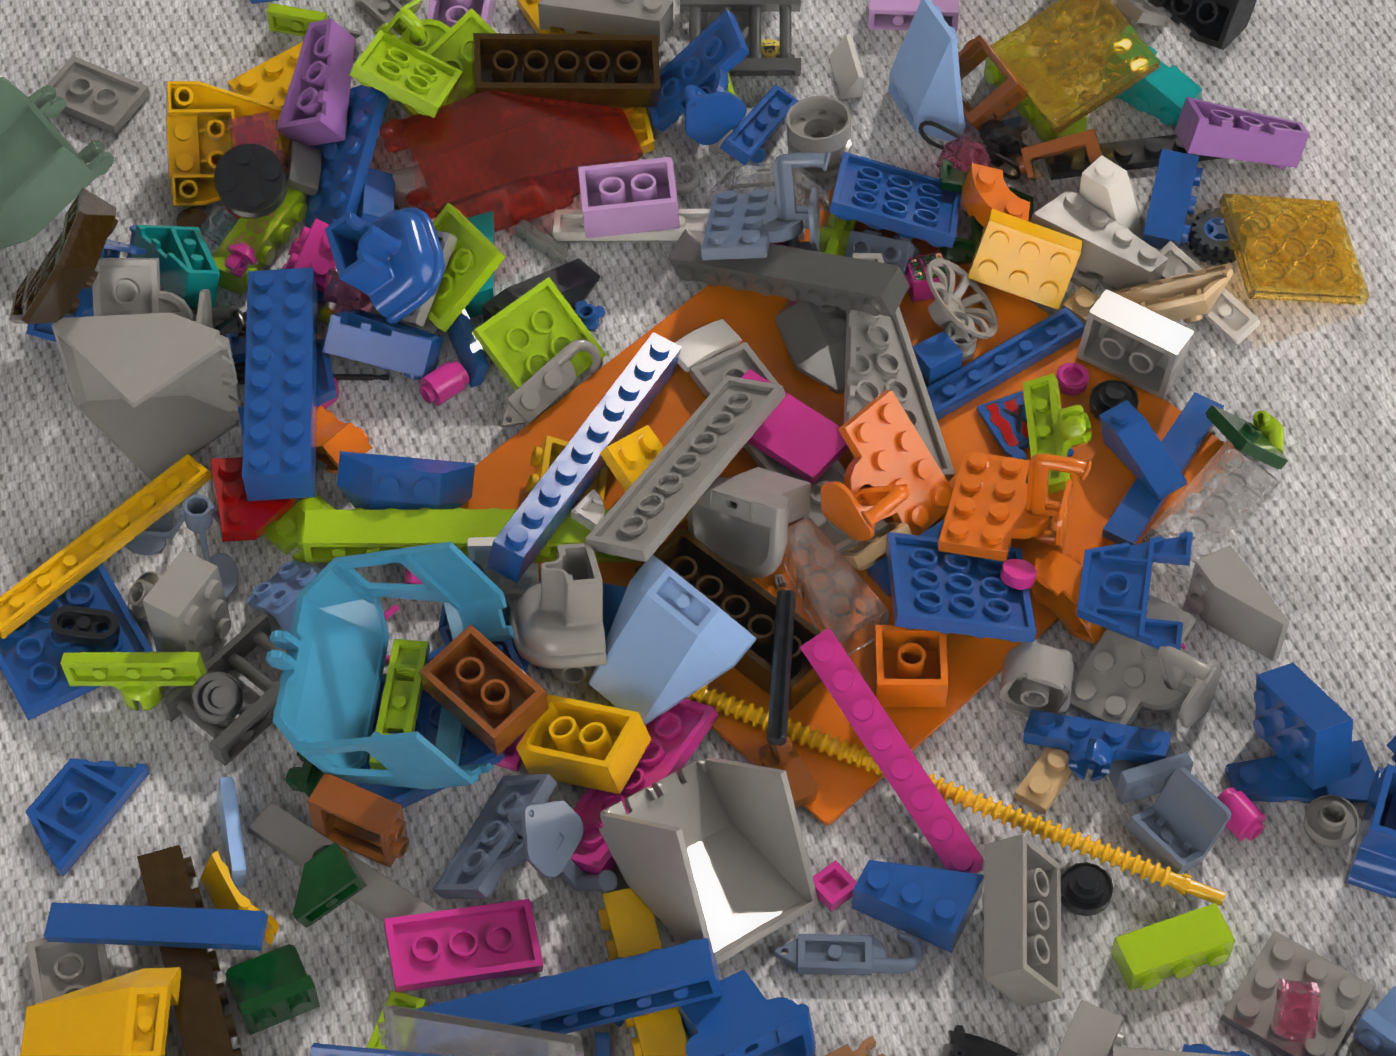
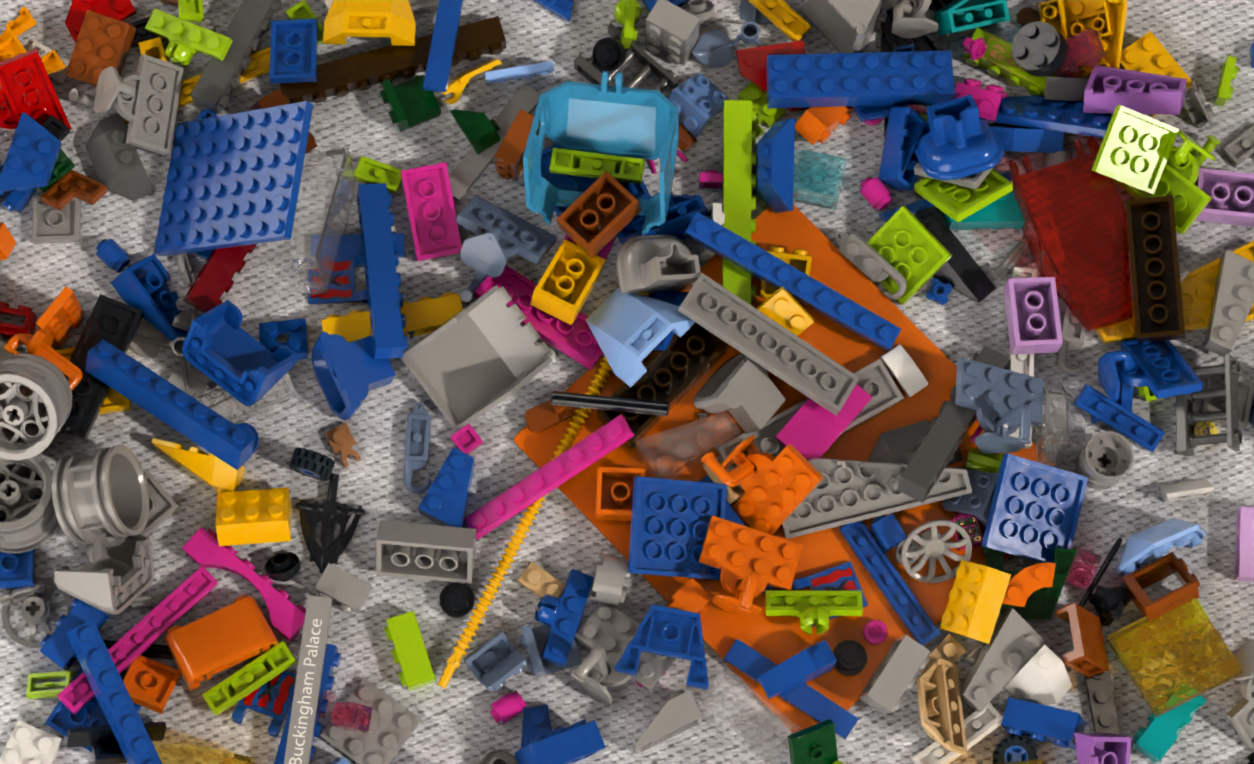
camera: 90 degrees right, 20 degrees up
white tile [571,490,605,531] -> none
dark pink tile [1000,559,1037,590] -> none
none -> clear light blue brick [793,149,847,210]

